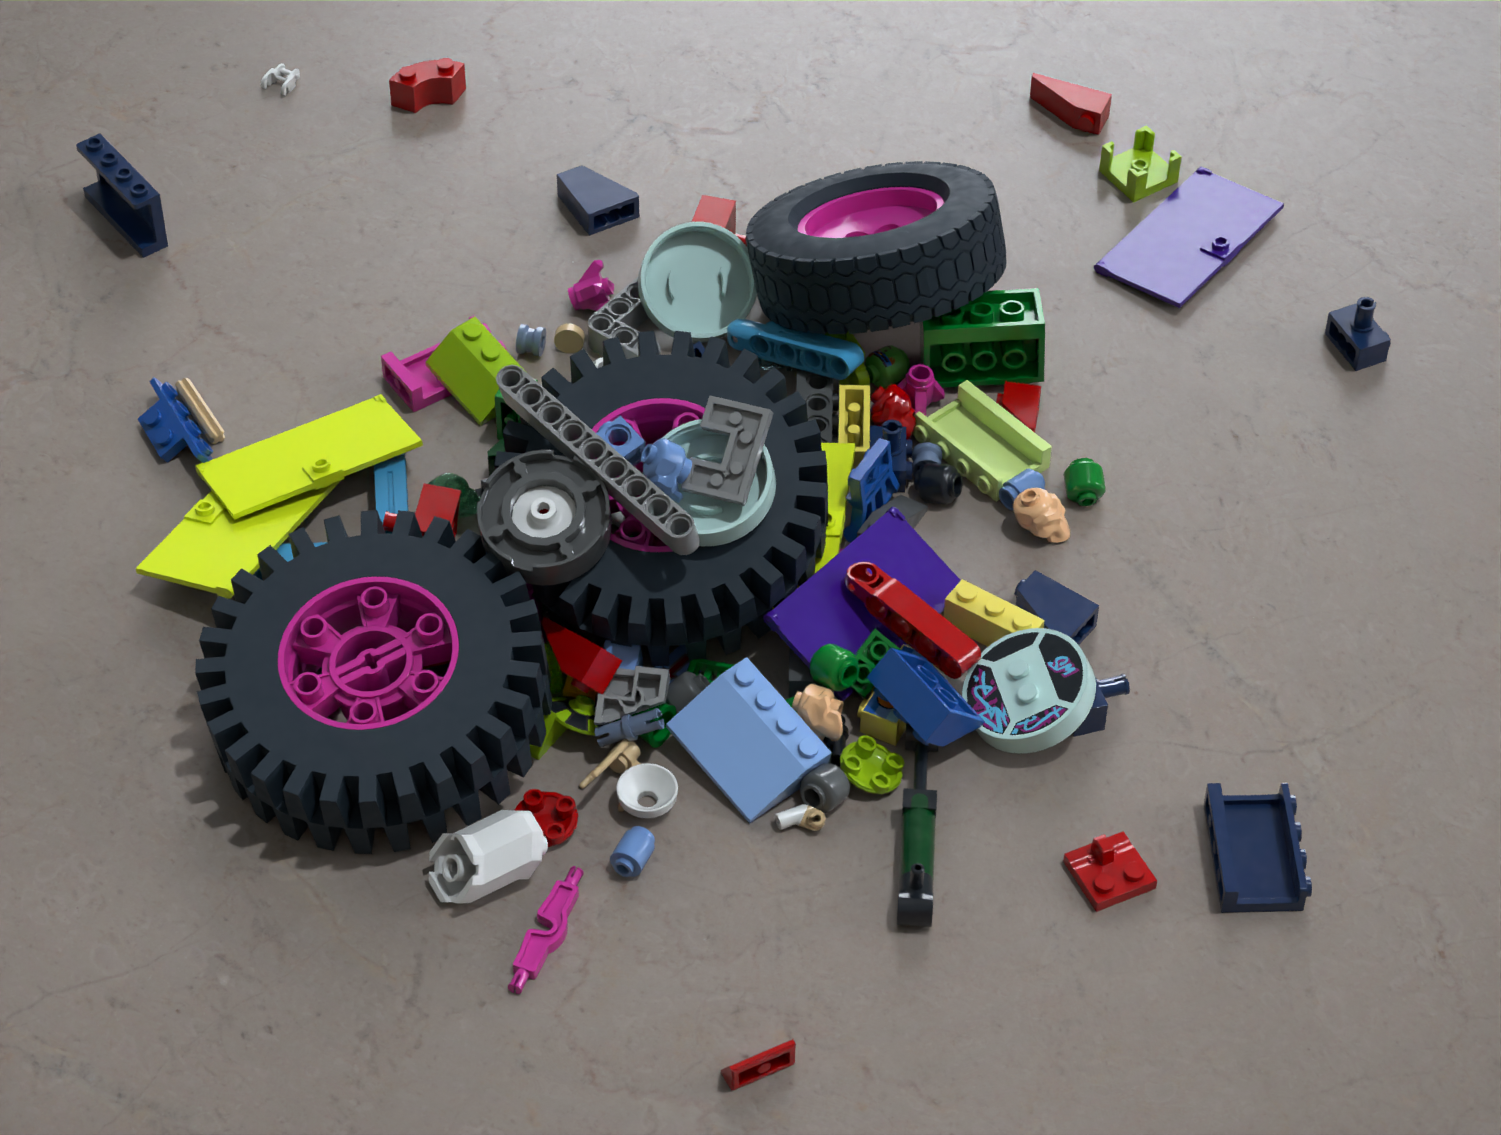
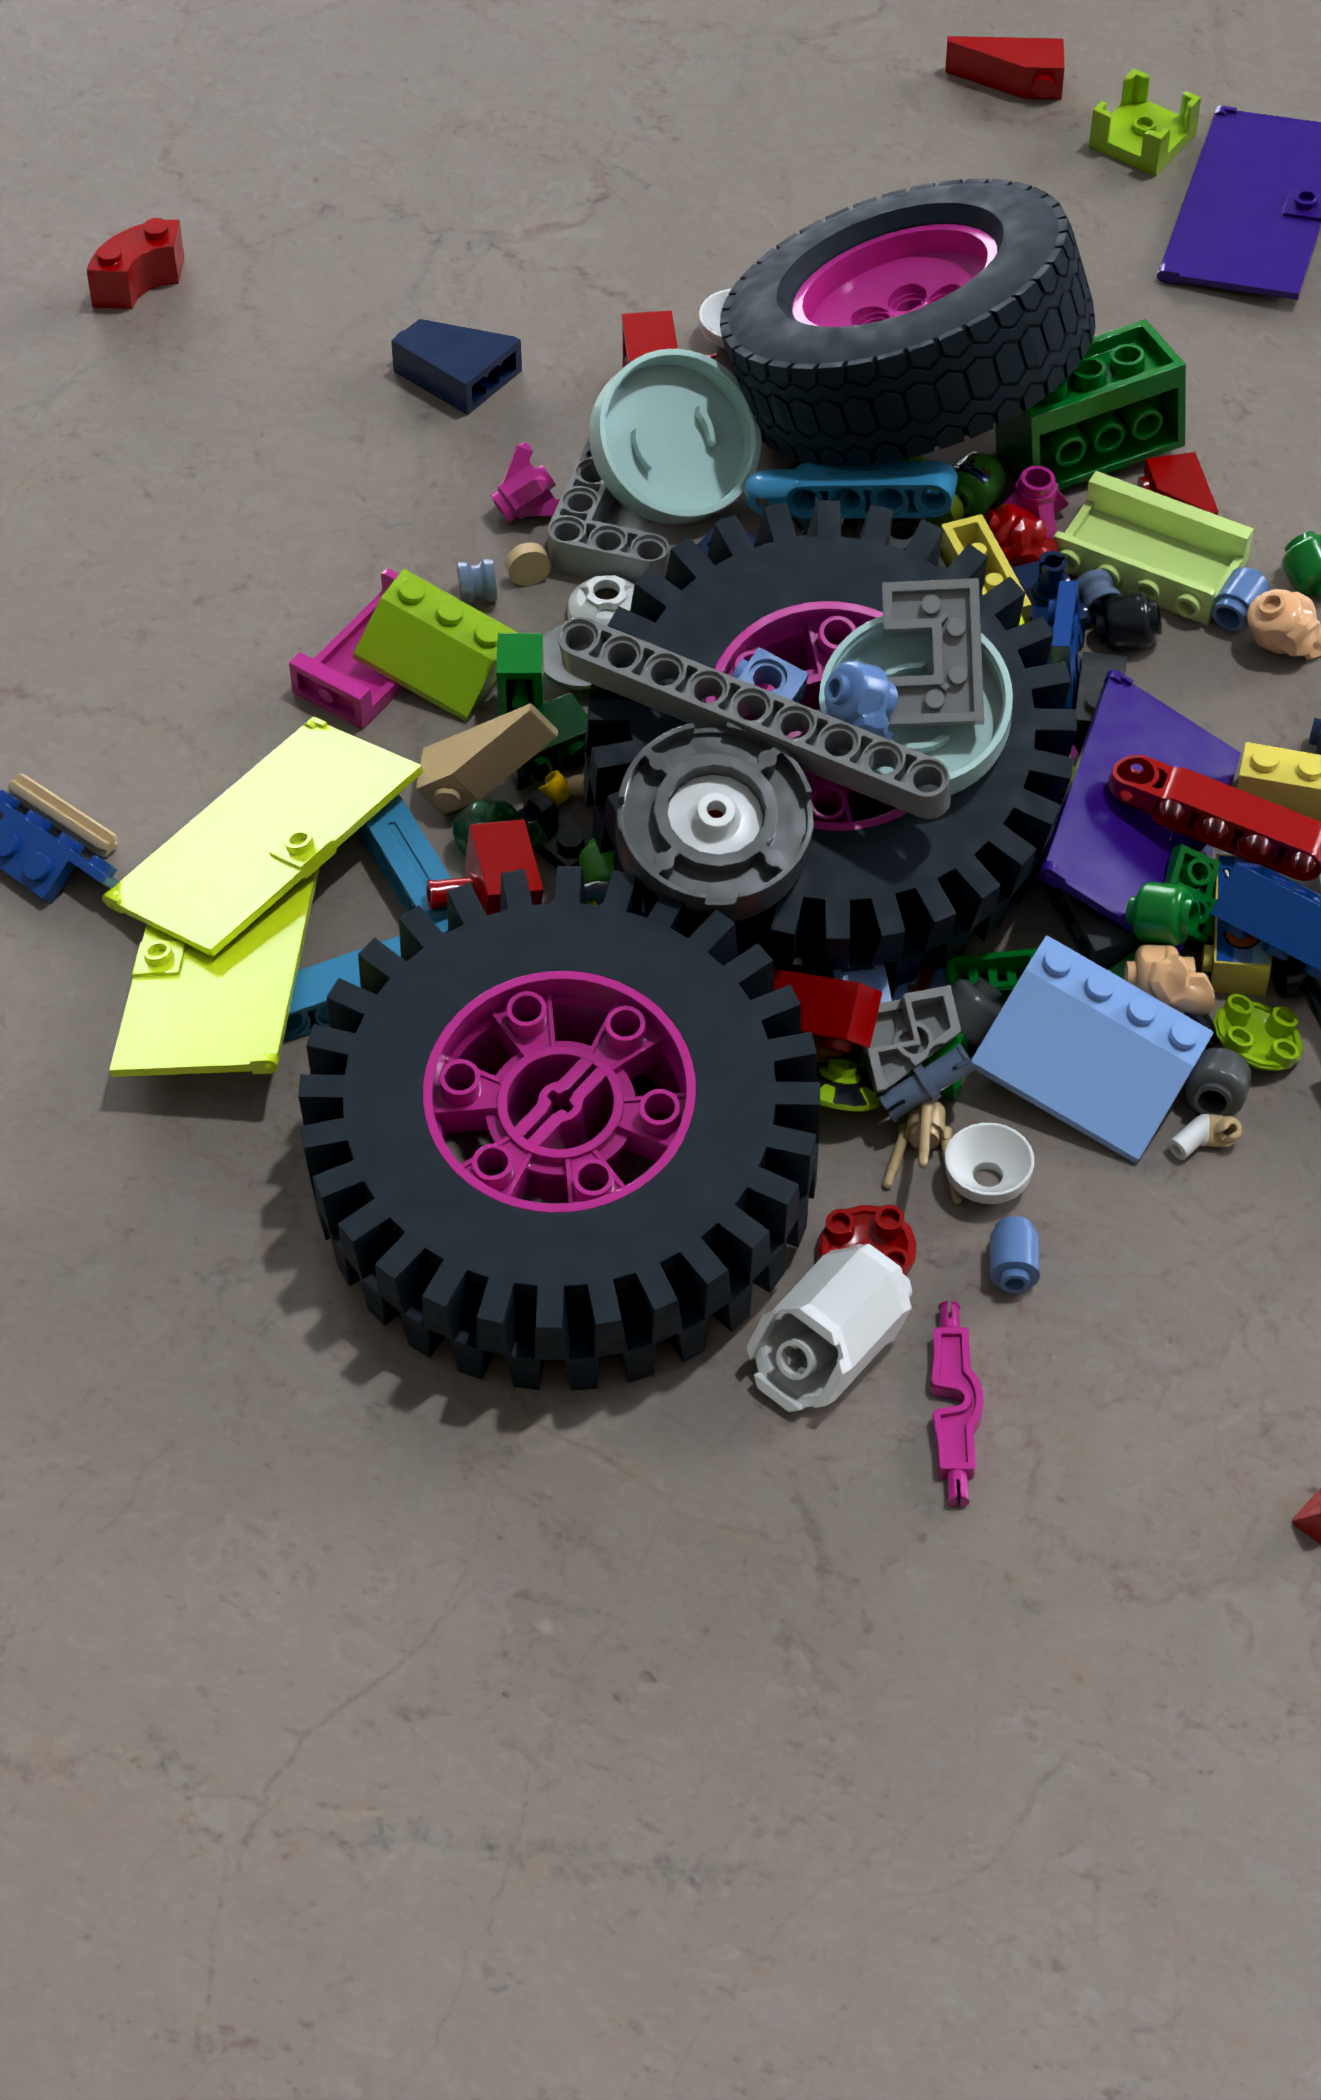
camera: 20 degrees left, 5 degrees up
none -> tan slope [416,703,558,815]

